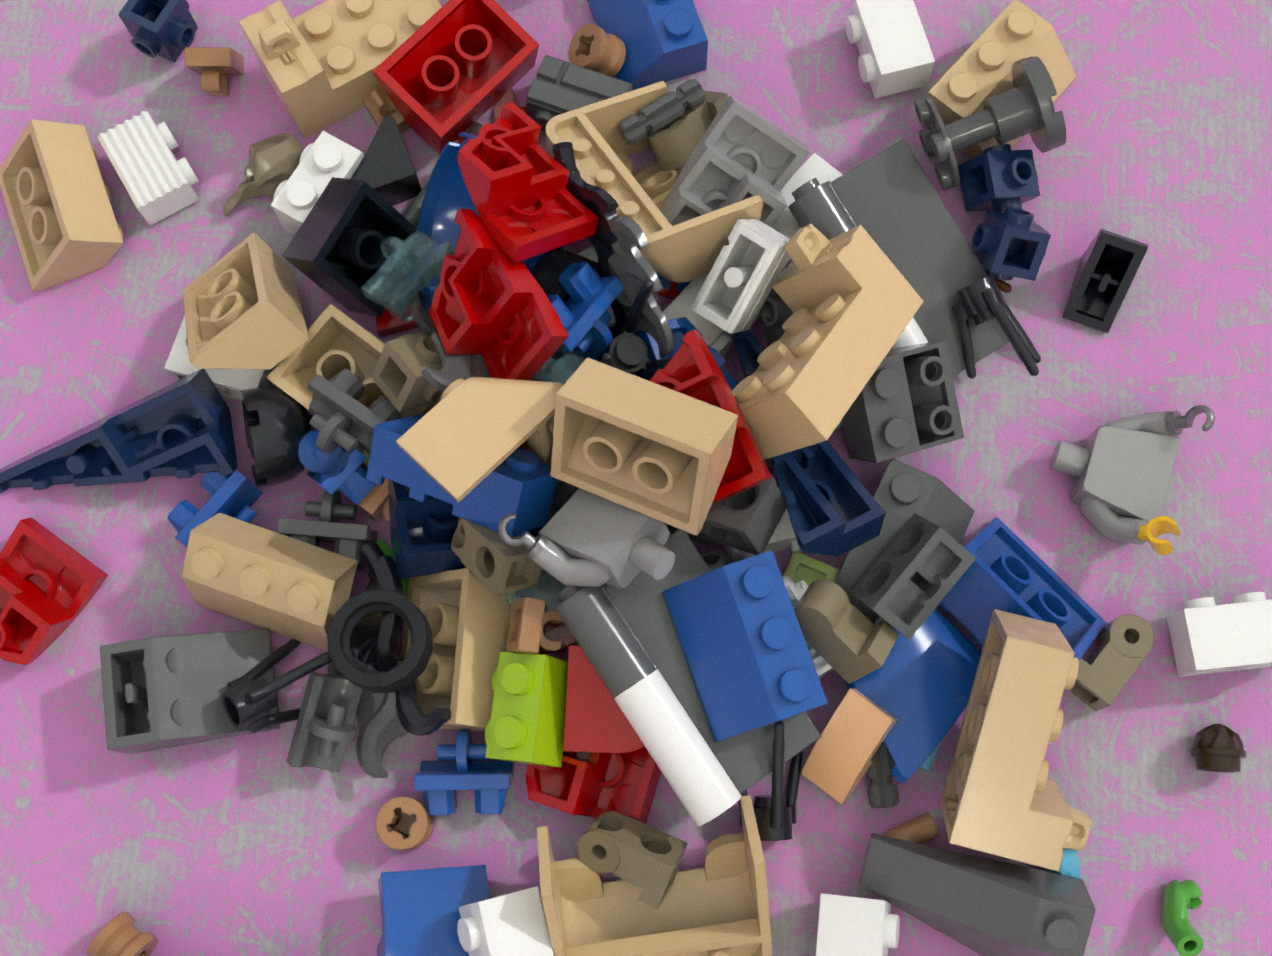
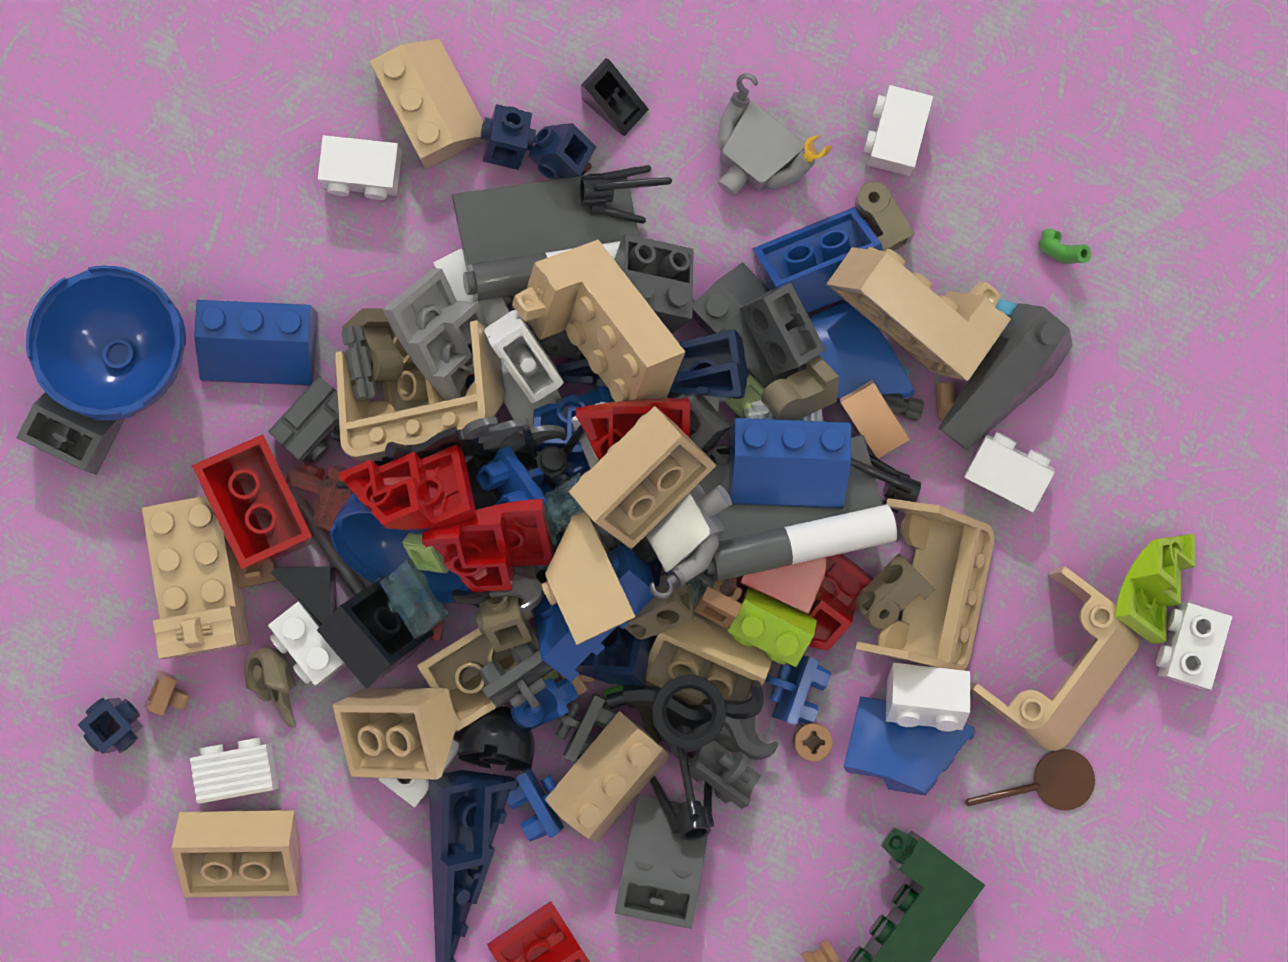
camera: 75 degrees left, 10 degrees up
medium nougat wheel [568,23,626,77] -> none
dark grey piece [914,56,1066,191] -> none
dark brown plate [1191,724,1246,773] -> none

